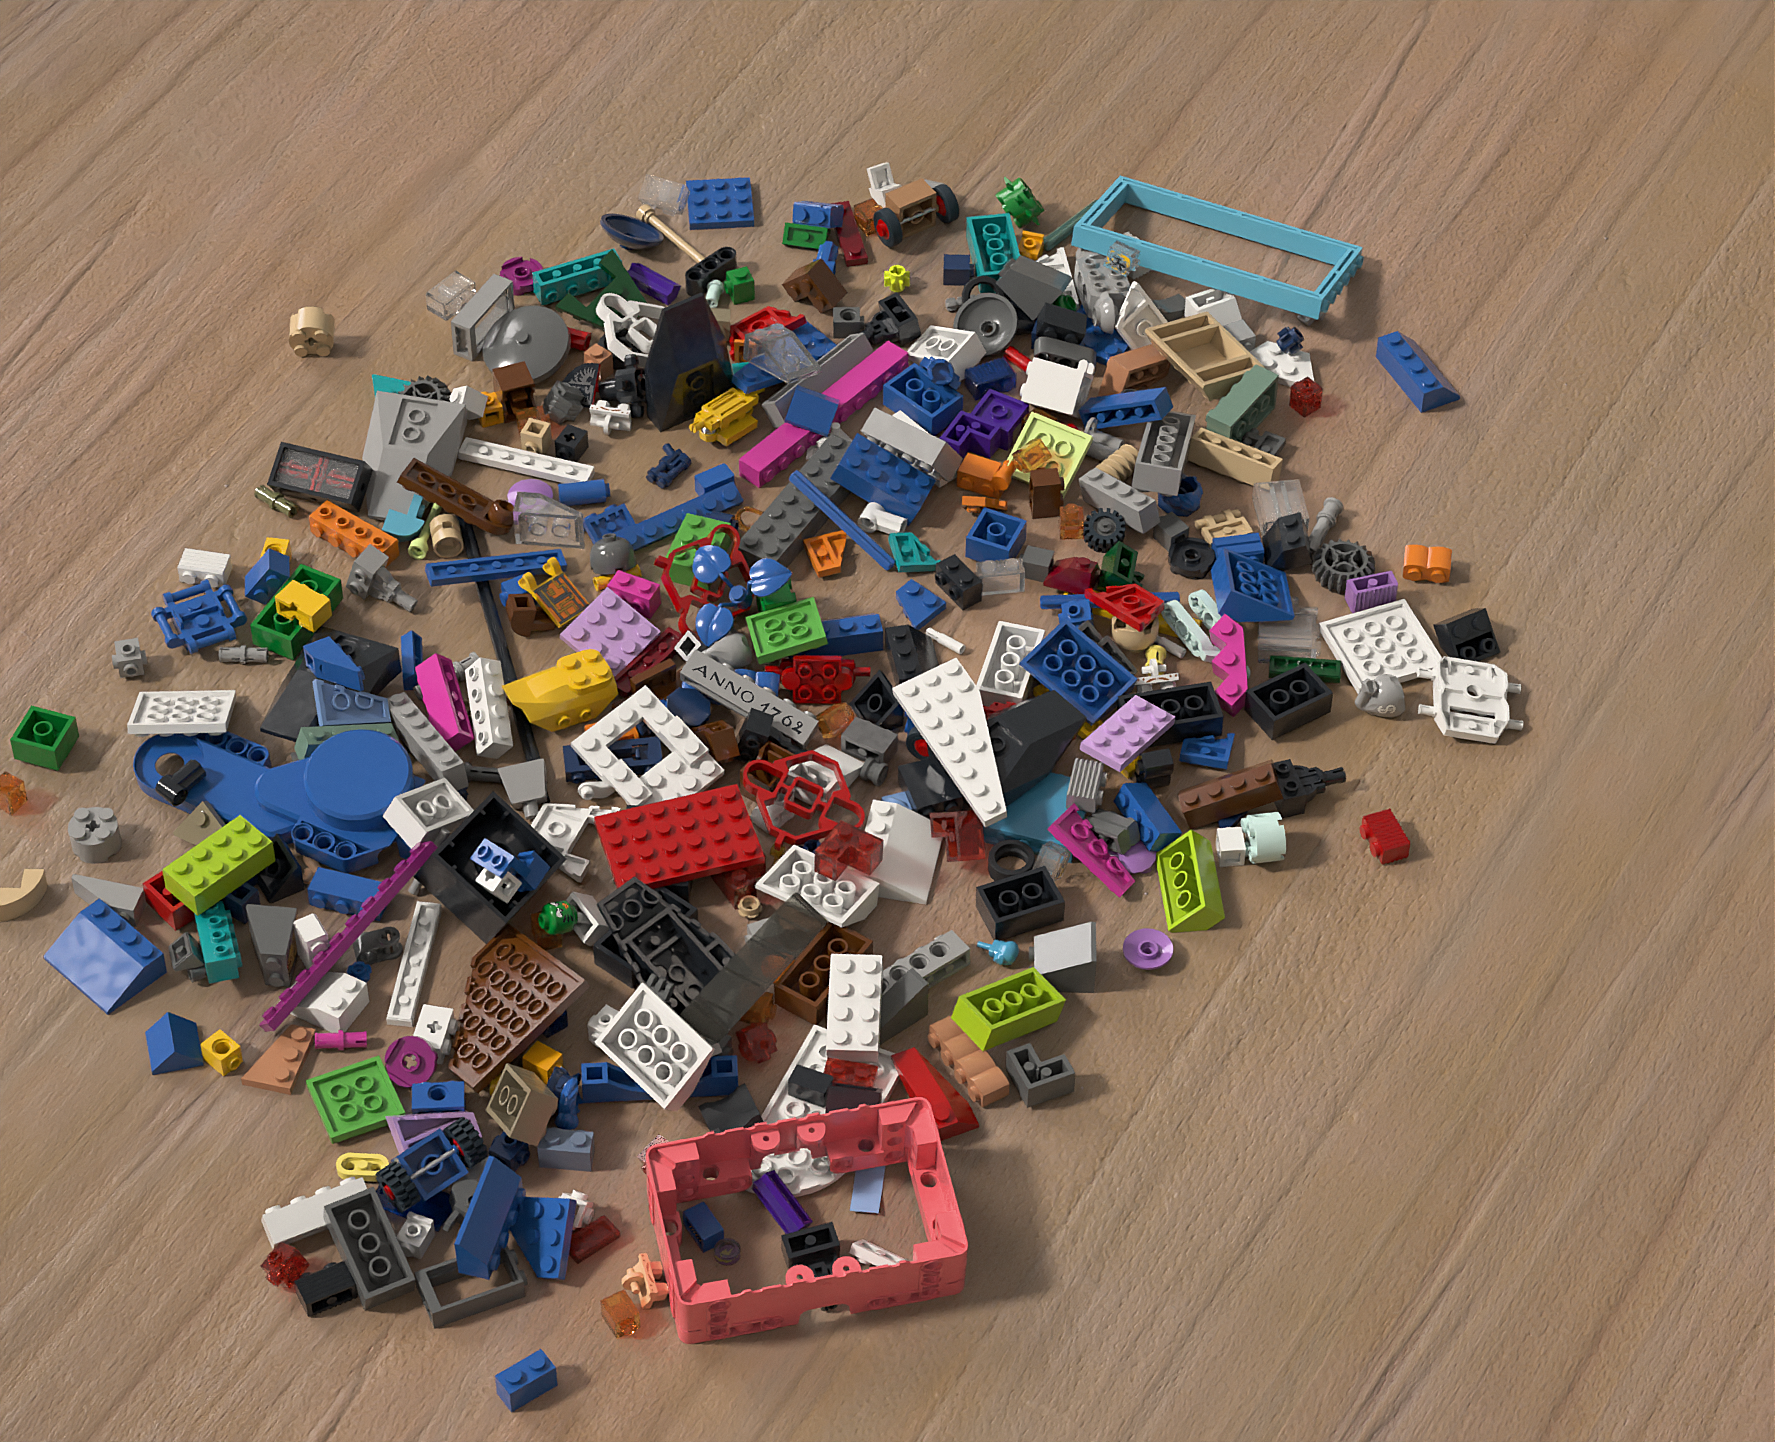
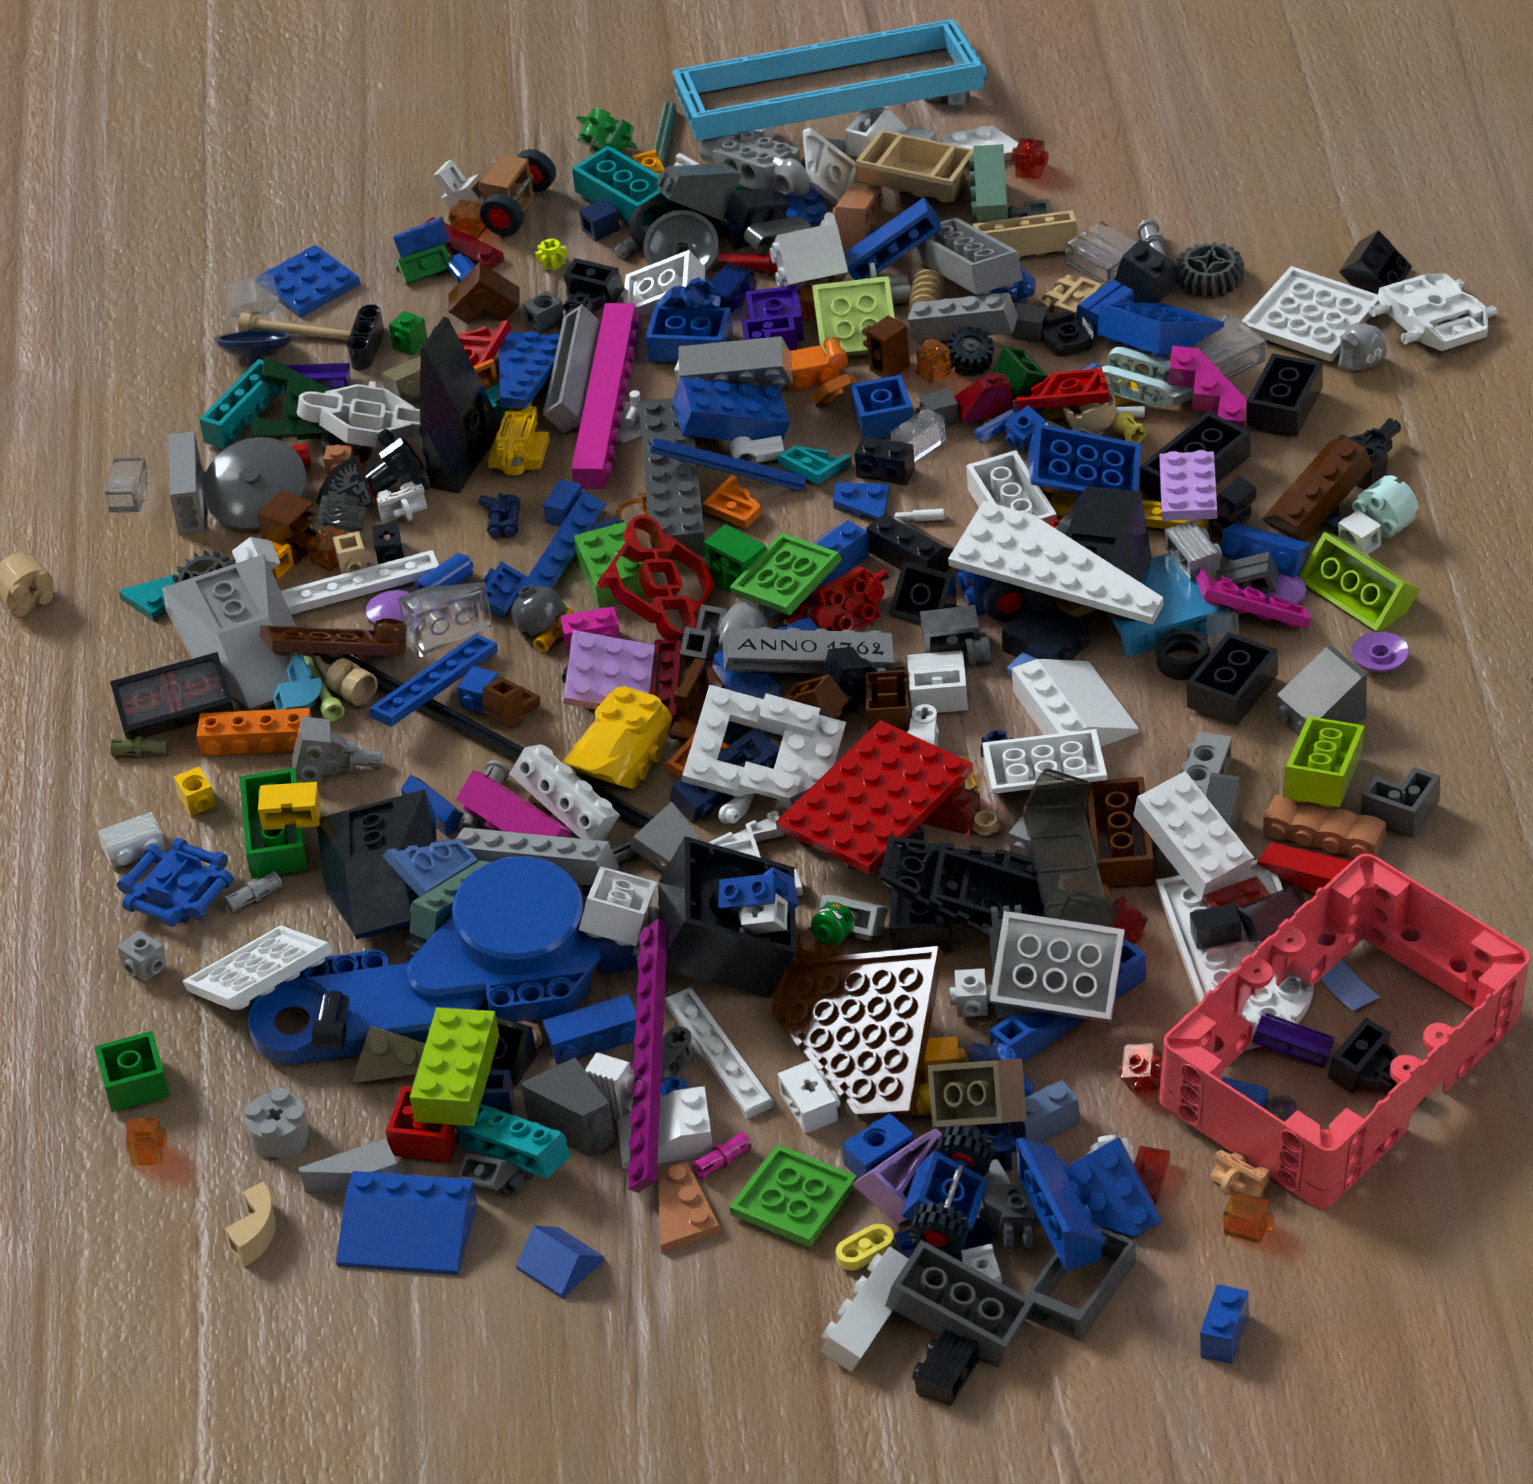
camera: 30 degrees left, 5 degrees down
yellow brick [200,1029,243,1076] -> none
blue brick [245,548,290,605] -> none
clear red brick [260,1242,310,1289] -> none
blue slope [303,636,365,691] -> none
magenta plate [385,1036,438,1087] -> none
magenta plate [500,257,543,296] -> none
flag [518,557,590,628] -> none
blue plant [692,545,792,647] -> none
black brick [698,1083,764,1133] -> none
light aqua pin [706,280,724,308] -> none
clear slope [743,323,822,384] -> none
red piece [743,750,865,851] -> none
blue slope [784,385,840,437] -> none
clear red brick [814,820,884,881] -> none
clear orange brick [816,702,854,738] -> none
white plate [849,1239,908,1266] -> none
clear red brick [930,810,986,862] -> none
dark azure piece [977,940,1019,965] -> none
clear orange brick [1011,438,1052,473] -> none
clear brick [1103,241,1140,277] -> none
white hips [1135,659,1179,693] -> none
blue wing [1179,733,1235,769] -> none
dark green plate [1268,655,1341,684] -> none
dark blue gear [1276,326,1304,354] -> none
medium lavender brick [1345,571,1398,613] -> none
red brick [1359,808,1410,865] -> none
blue slope [1376,331,1460,413] -> none
orange brick [1403,545,1452,583] -> none

